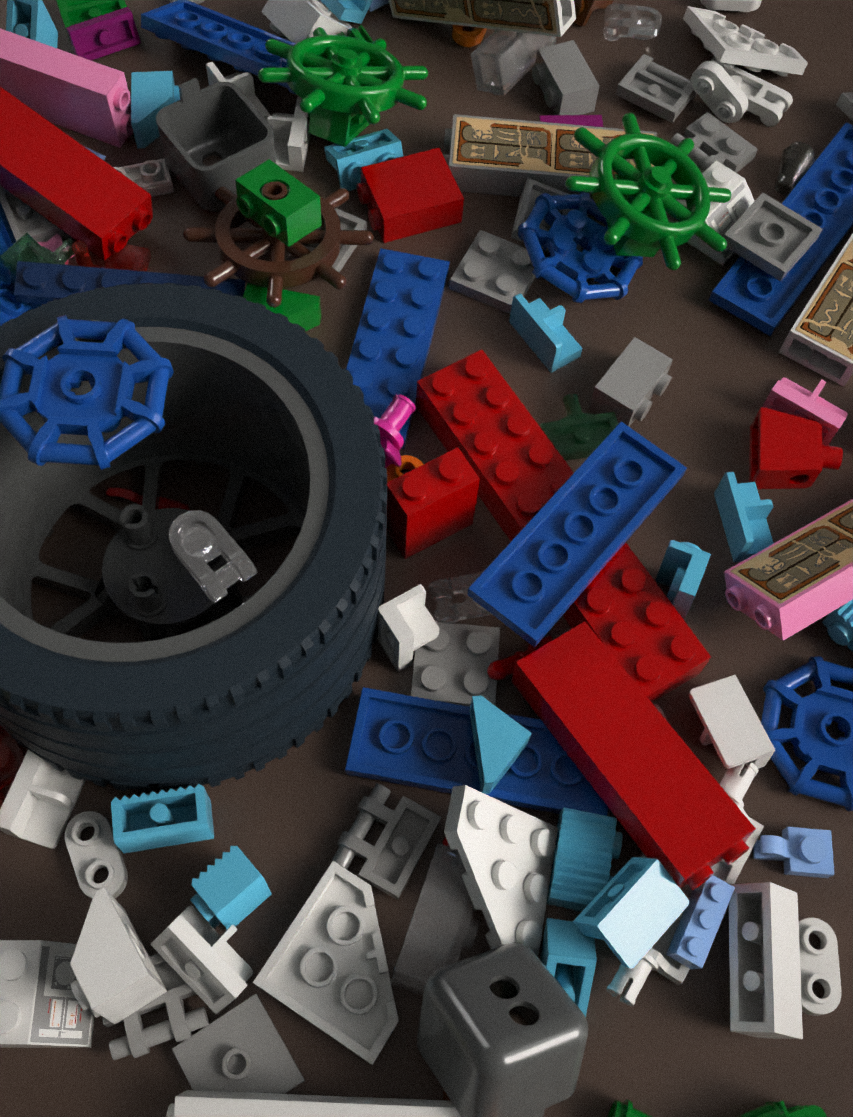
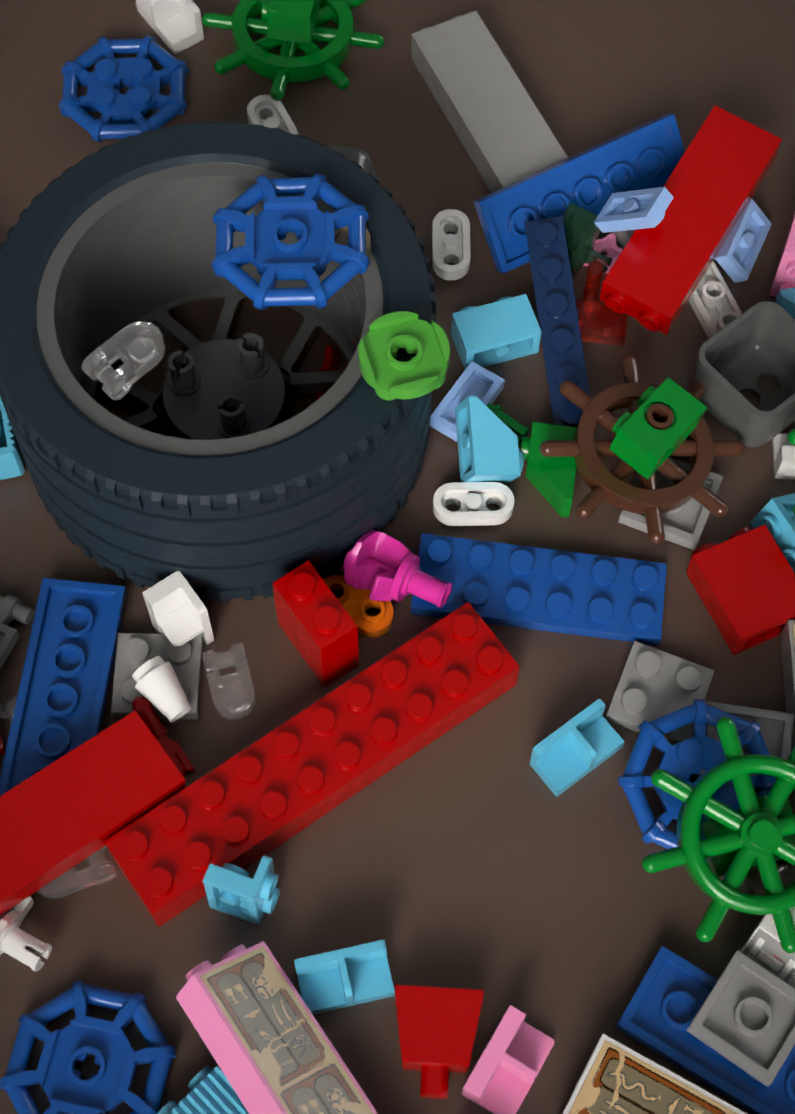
camera: 90 degrees right, 0 degrees up
blue plate [467,421,687,648] -> none
medium azure slope [469,695,532,794] -> none
clear green plate [540,394,618,461] -> none
light grey brick [589,337,673,427] -> none
white panel [689,675,775,769] -> none
none -> white cone [132,656,192,723]
none -> bright green plate [358,311,450,400]
none -> light blue plate [594,187,674,233]

